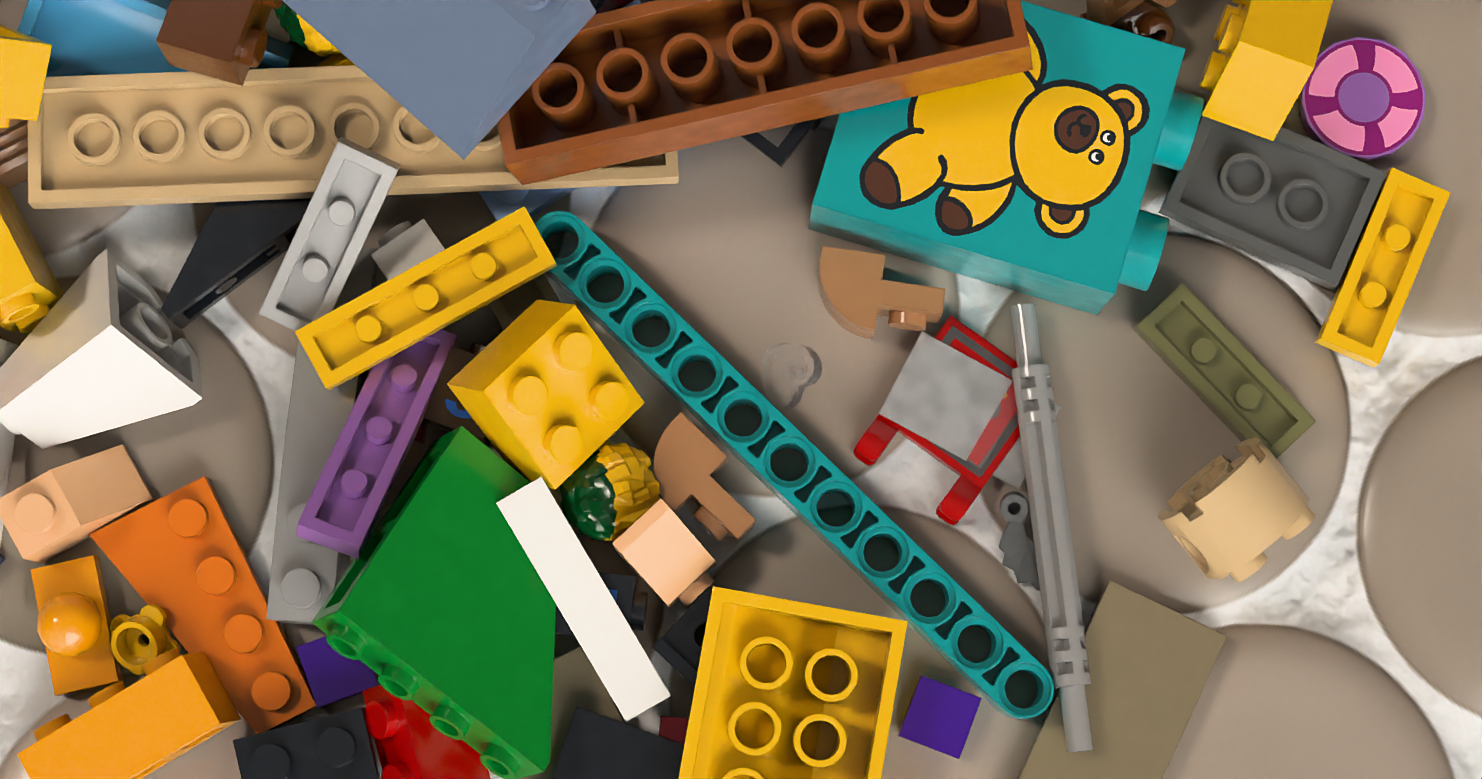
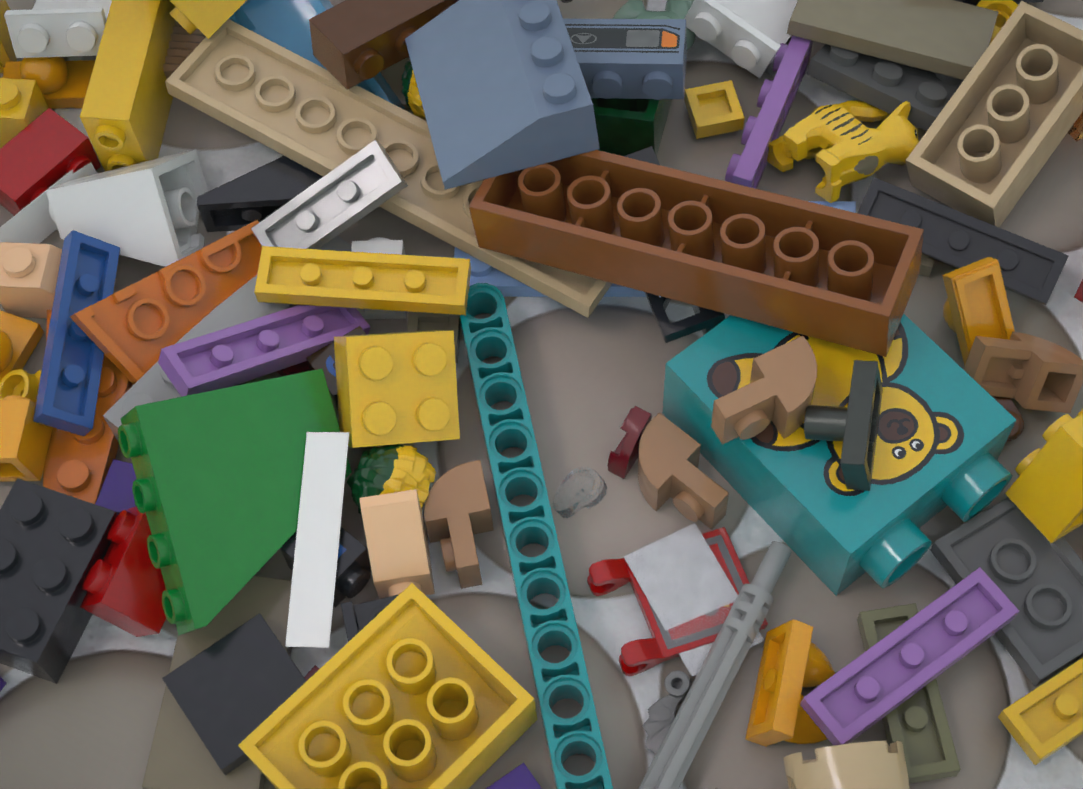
camera: 40 degrees right, 20 degrees down
none -> blue plate [33,230,120,436]
none -> orange wing [70,220,262,385]
none -> dark red tile [607,406,652,479]
none -> medium nougat brick [711,336,817,445]
none -> light orange tile [745,619,836,747]
none -> medium lavender plate [800,567,1019,746]
none -> pearl dark grey tile [804,360,883,491]

